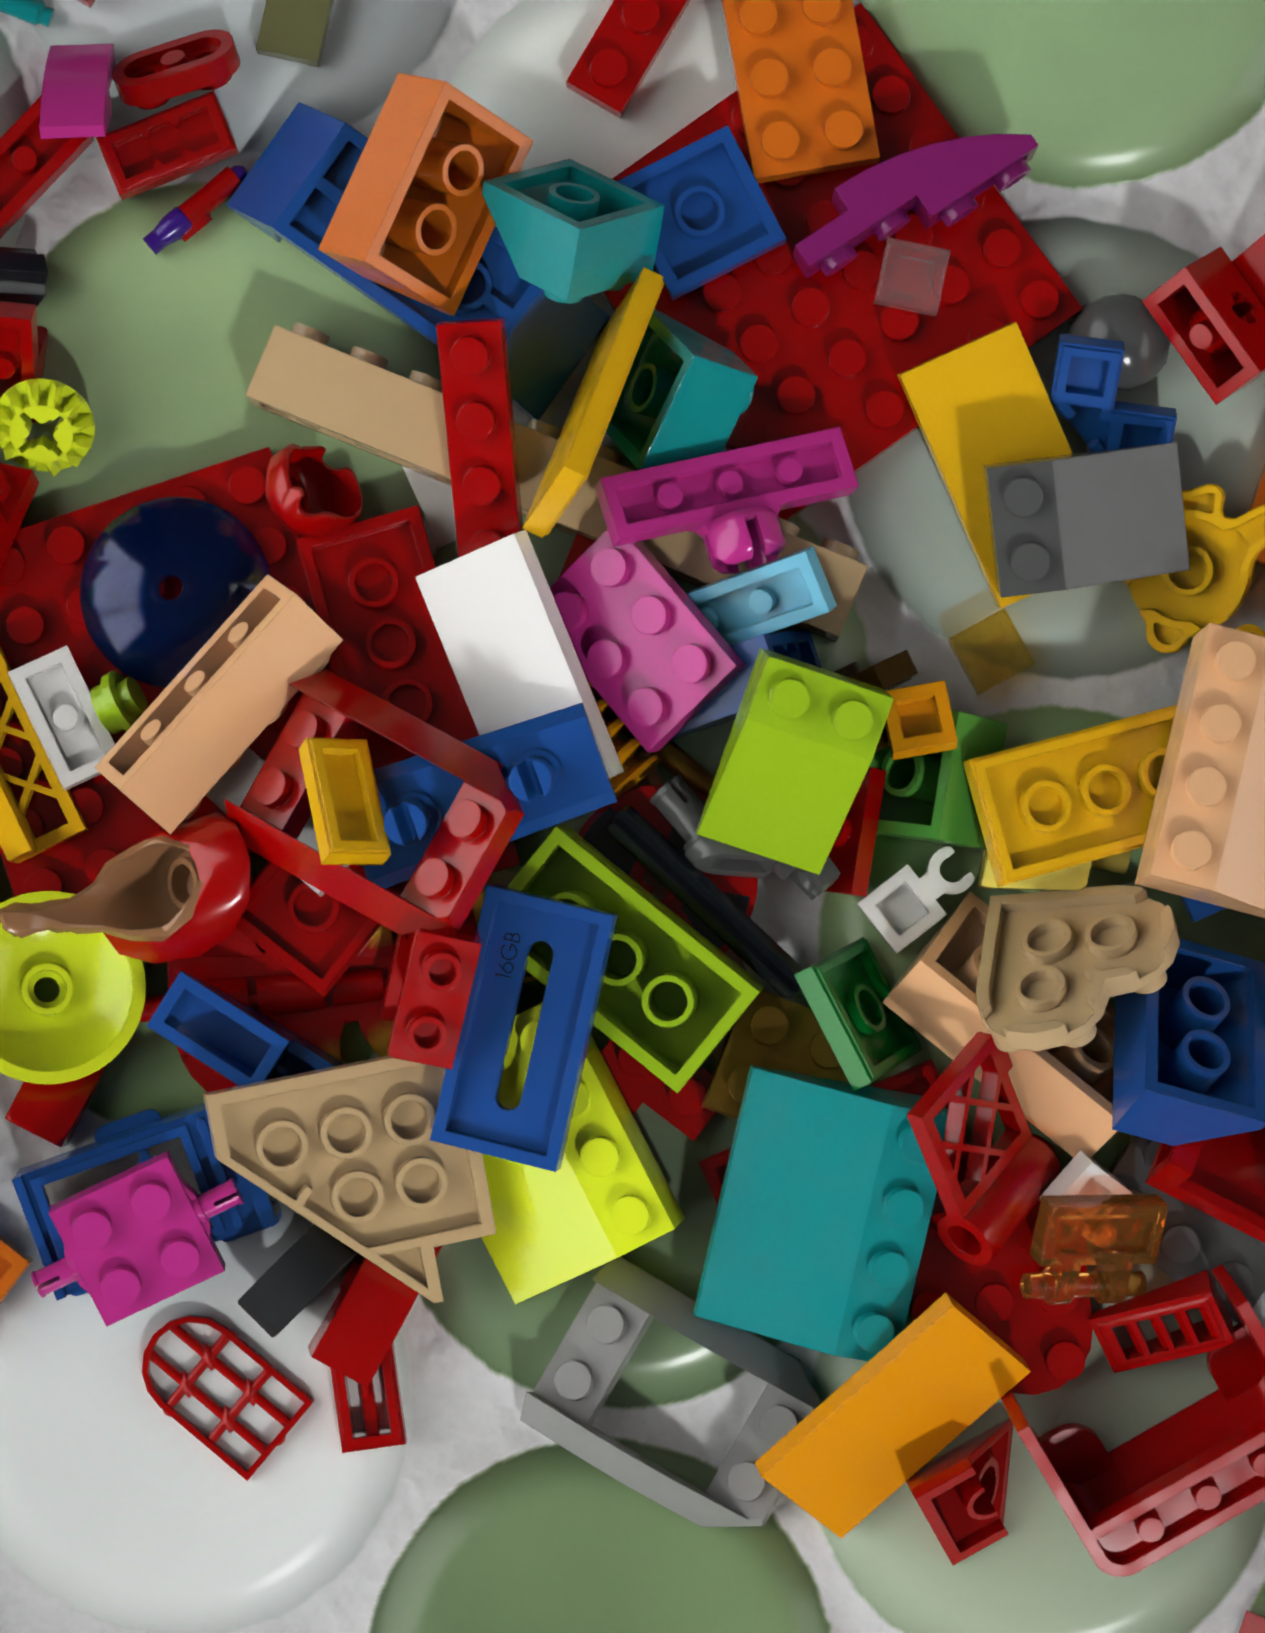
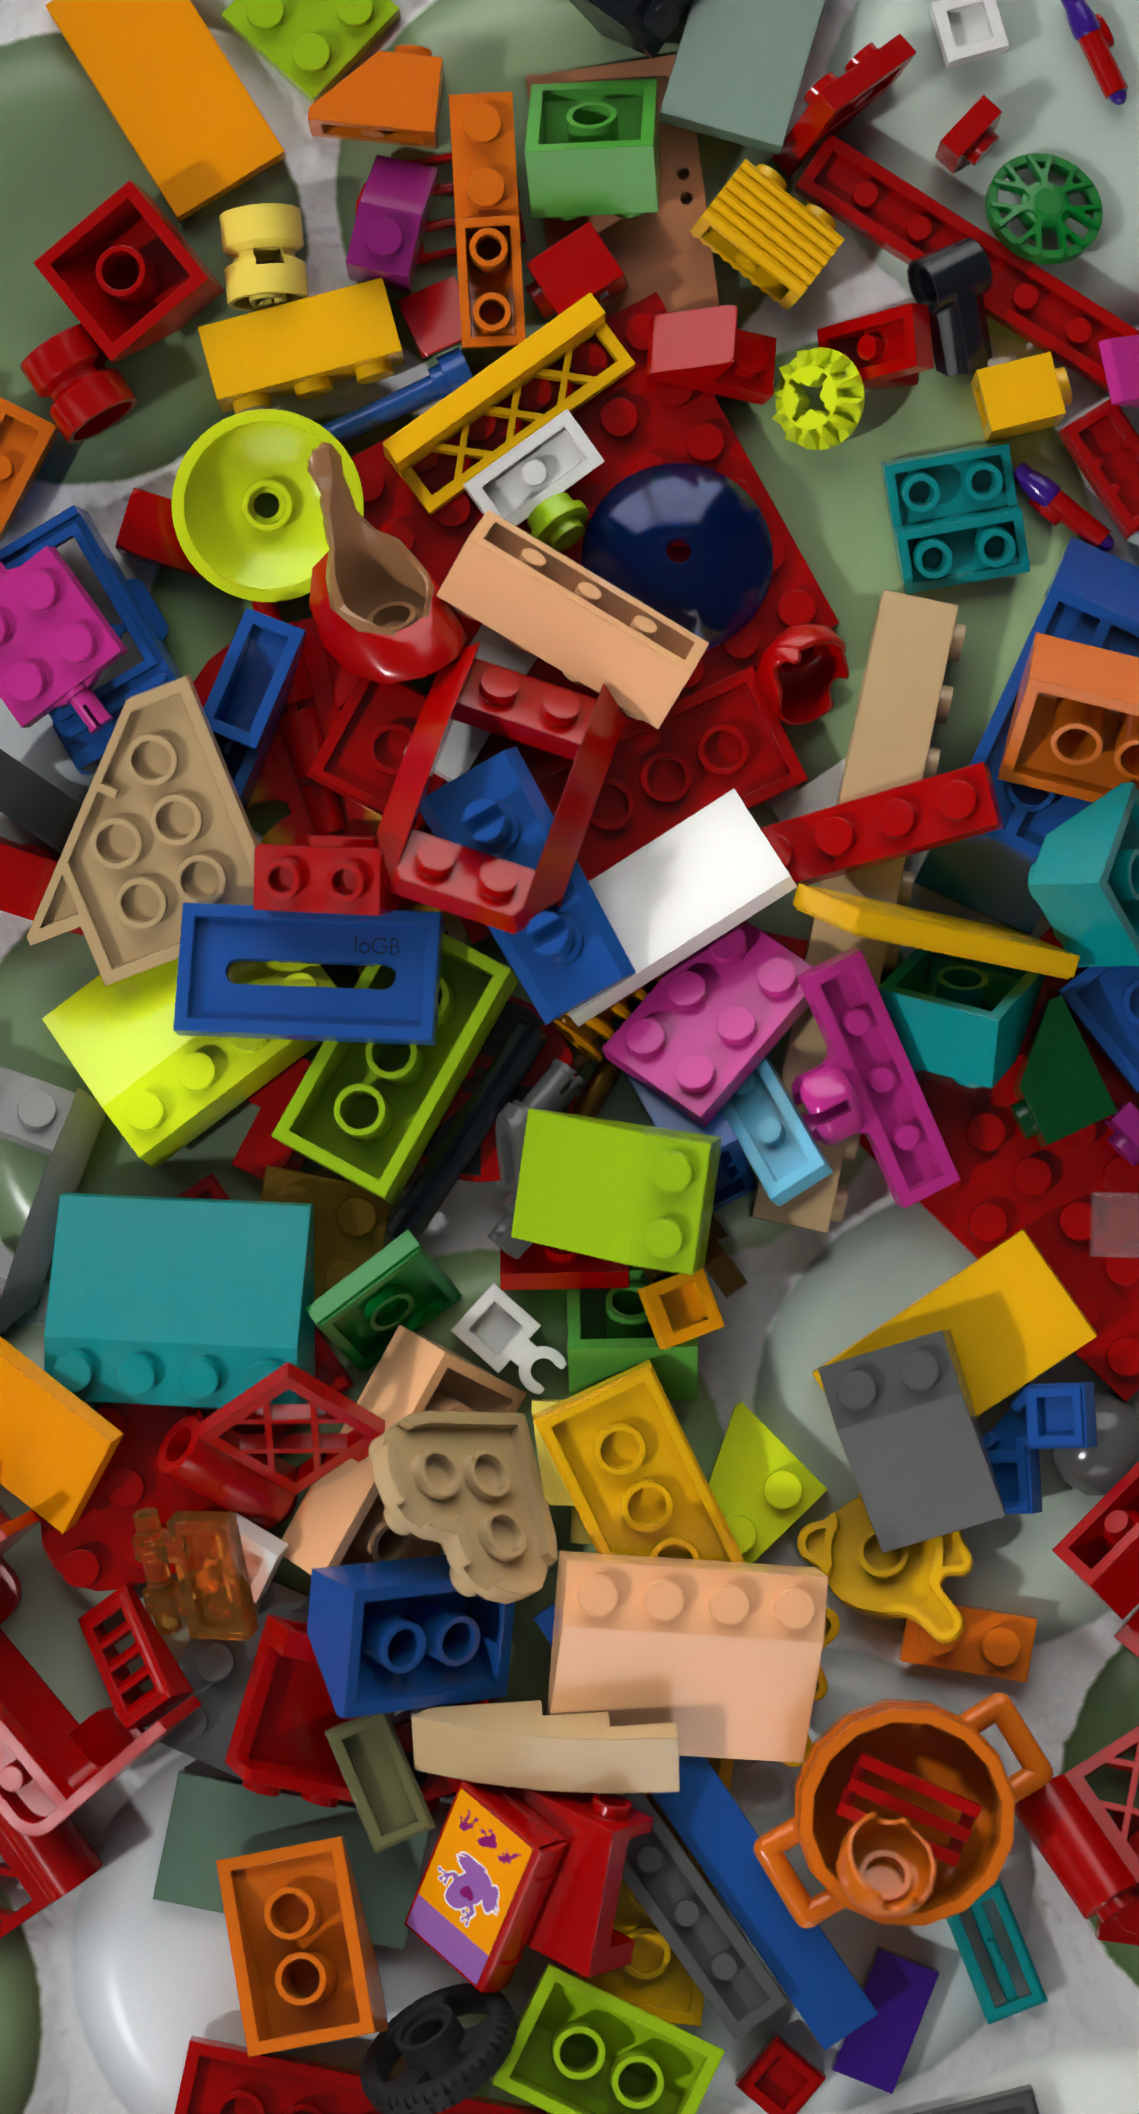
camera: 80 degrees right, 0 degrees up
yellow tile [298,737,391,865] -> none
clear yellow tile [947,608,1035,696] -> none
none -> neon yellow wing [708,1400,828,1563]
none -> teal slope [881,440,1031,594]
none -> yellow brick [970,352,1072,443]
none -> dark green slope [1010,995,1118,1147]

